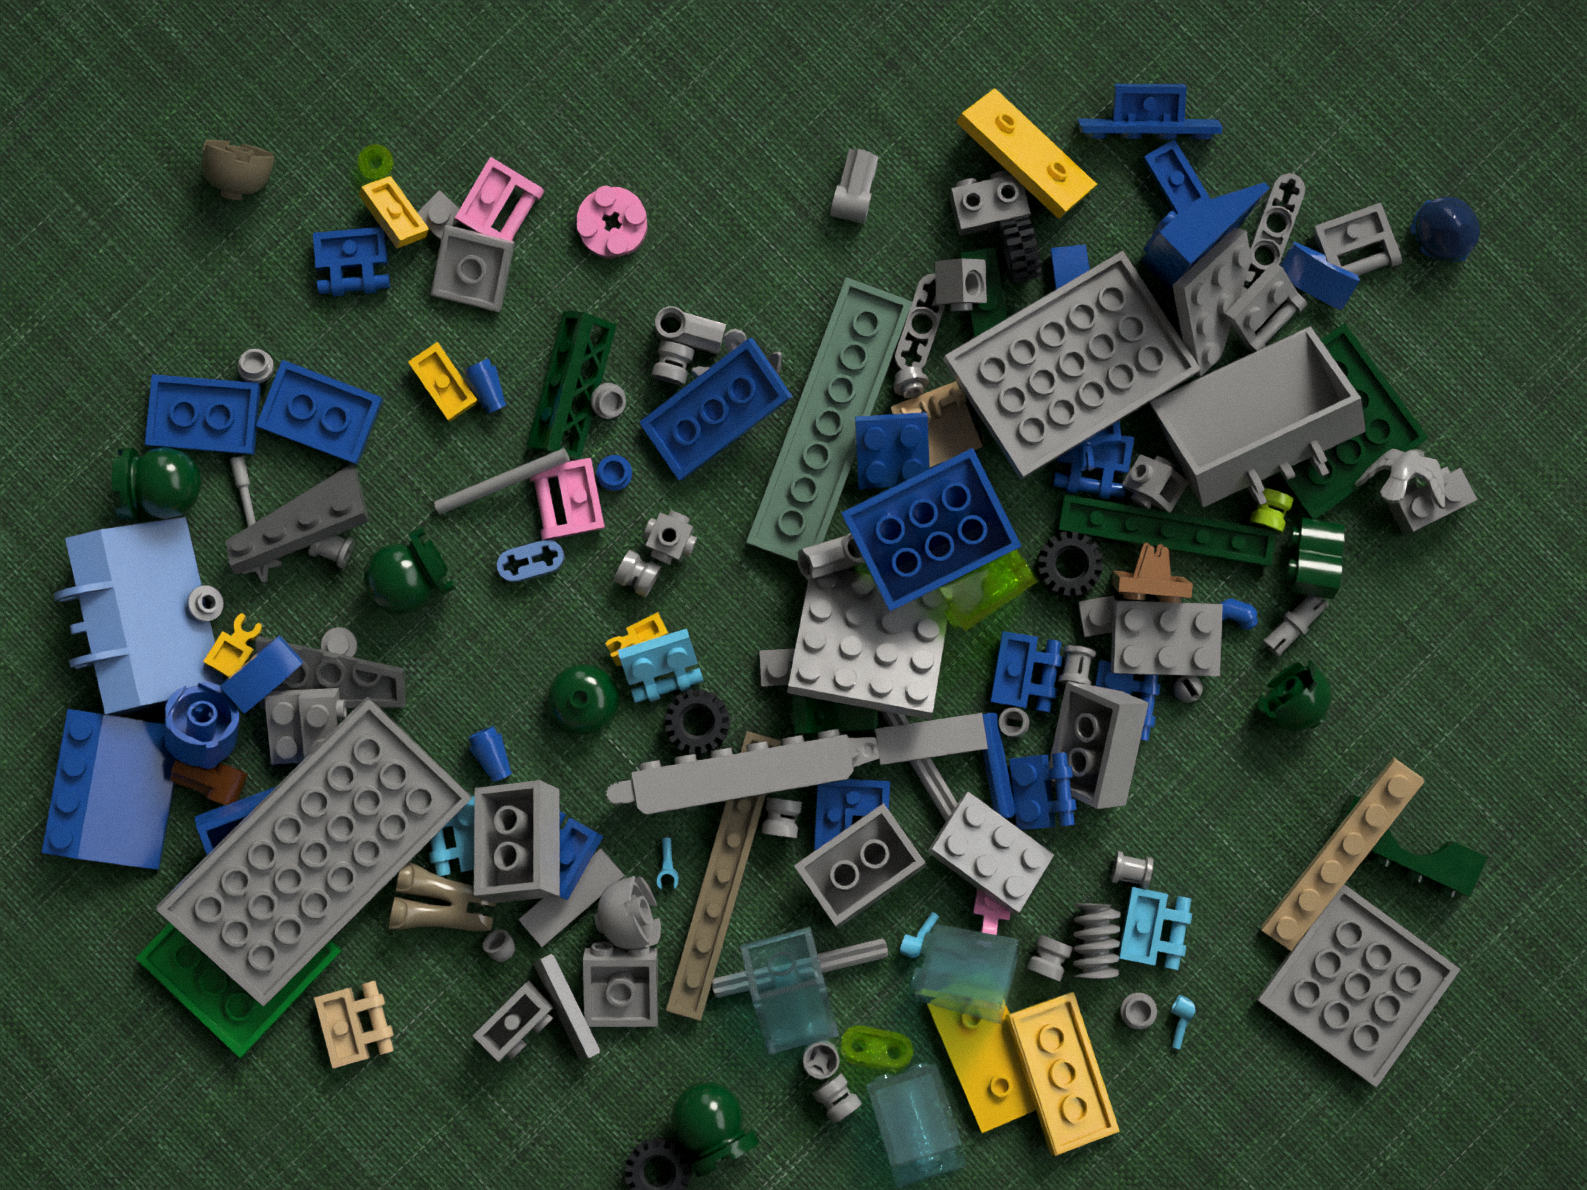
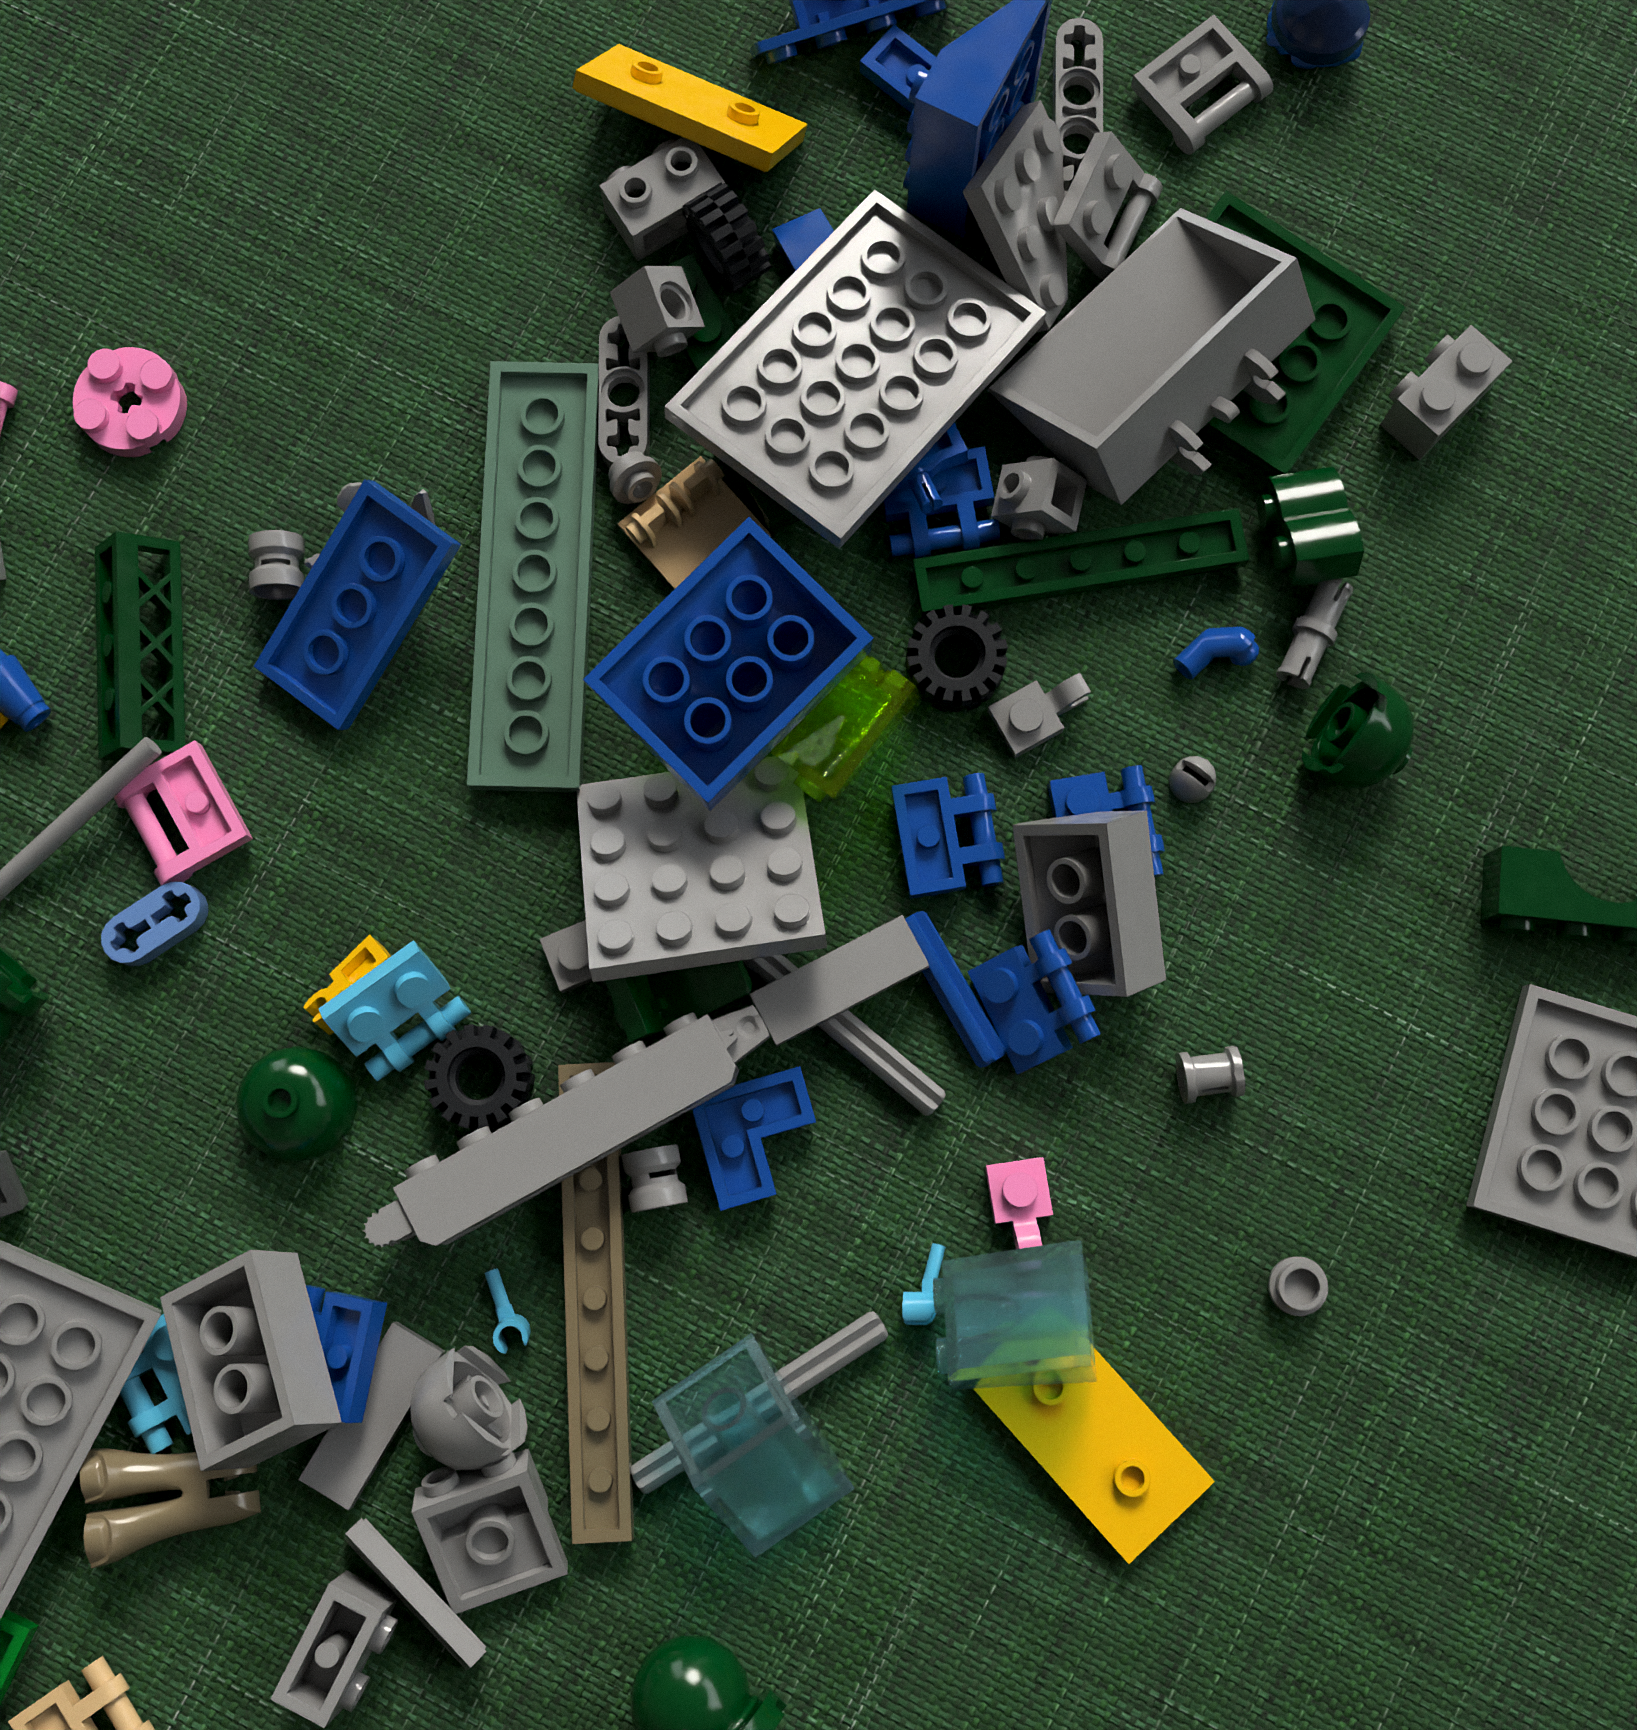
camera: 15 degrees left, 5 degrees down
blue cone [468,726,512,782] -> none
light grey hinge [483,929,515,962] -> none
light grey plate [591,383,626,419] -> none
blue plate [596,455,632,491] -> none
light grey wheel [613,550,662,598] -> none
light grey brick [643,510,697,565] -> none
light grey piece [655,306,726,355] -> none
light grey slope [794,803,926,928] -> none
light grey piece [797,533,864,580] -> none
light grey wheel [803,1039,840,1079] -> none
light grey wheel [812,1073,862,1124] -> none
light grey piece [830,149,878,224] -> none
clear neon green plate [840,1025,913,1072] -> none
blue plate [855,412,930,489] -> none
clear light blue slope [866,1063,966,1188] -> none
light grey plate [927,792,1054,915] -> none
light grey hinge [999,707,1029,737] -> none
yellow plate [1005,992,1120,1156] -> none
light grey wheel [1027,934,1073,981] -> none
light grey bush [1058,645,1096,685] -> none
light grey piece [1073,903,1121,979] -> none
medium nougat plate [1111,542,1193,603] -> none
light grey plate [1111,600,1223,676] -> none
medium azure plate [1118,887,1192,970] -> none
medium azure hand [1171,995,1195,1049] -> none
lime wheel [1248,488,1294,534] -> none
tan plate [1261,757,1425,951] -> none
blue slope [1279,242,1360,310] -> none
light grey animal [1355,449,1445,508] -> none

